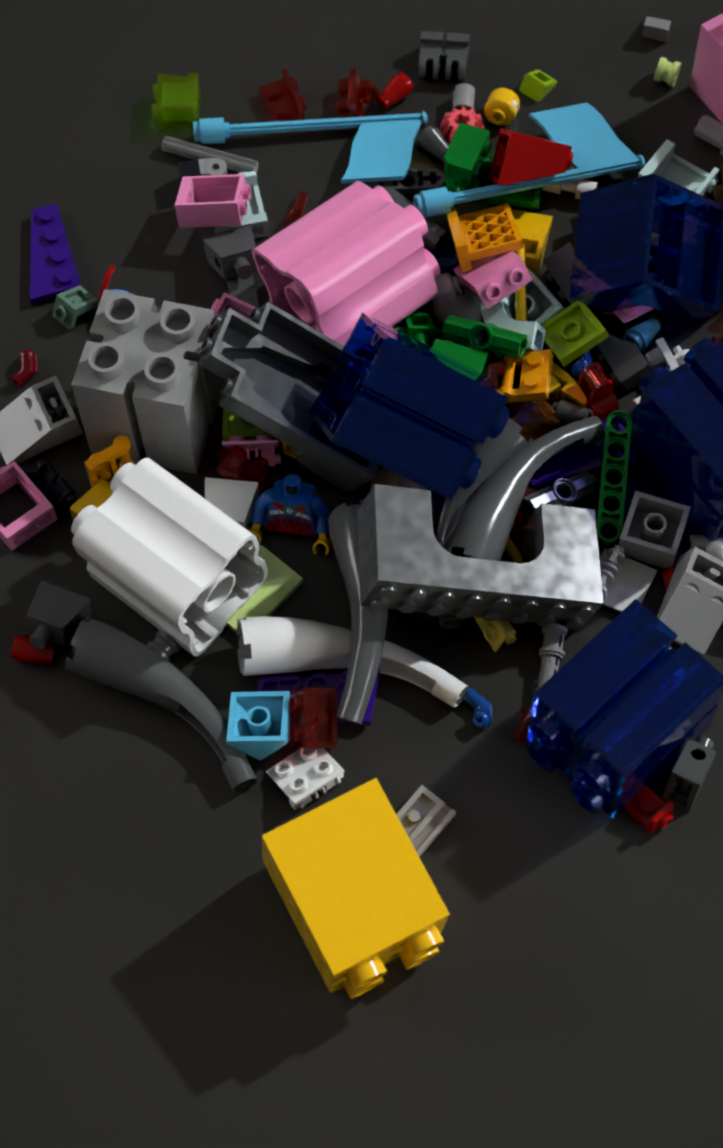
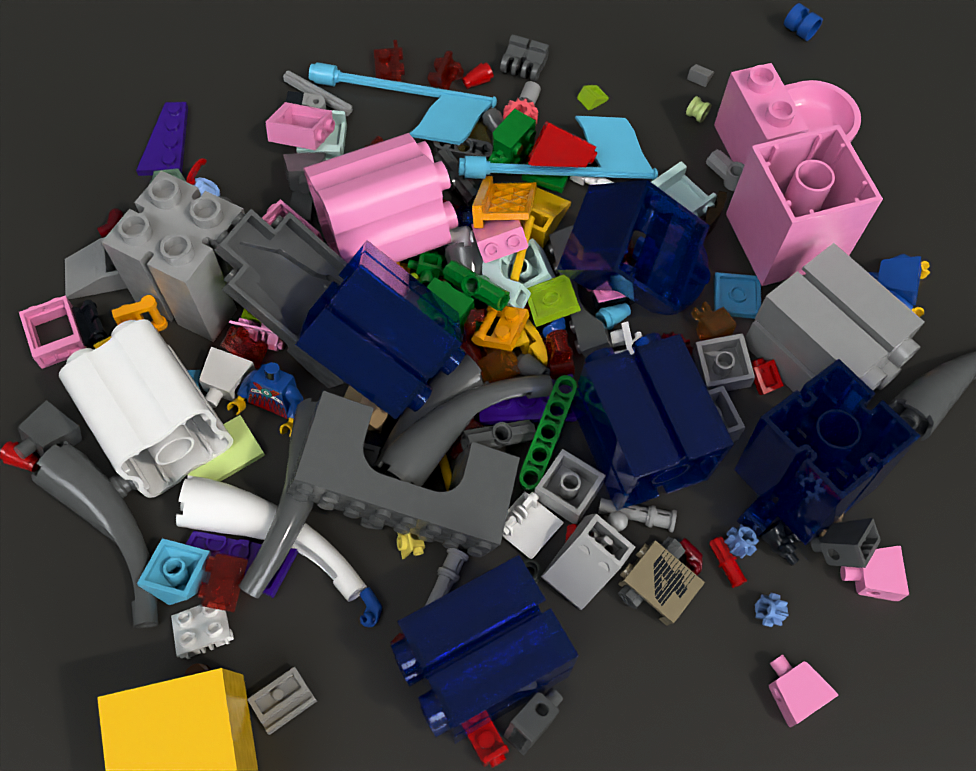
camera: 10 degrees right, 0 degrees up
clear neon green hips [152,72,200,129] -> none
yellow head [484,88,520,126] -> none

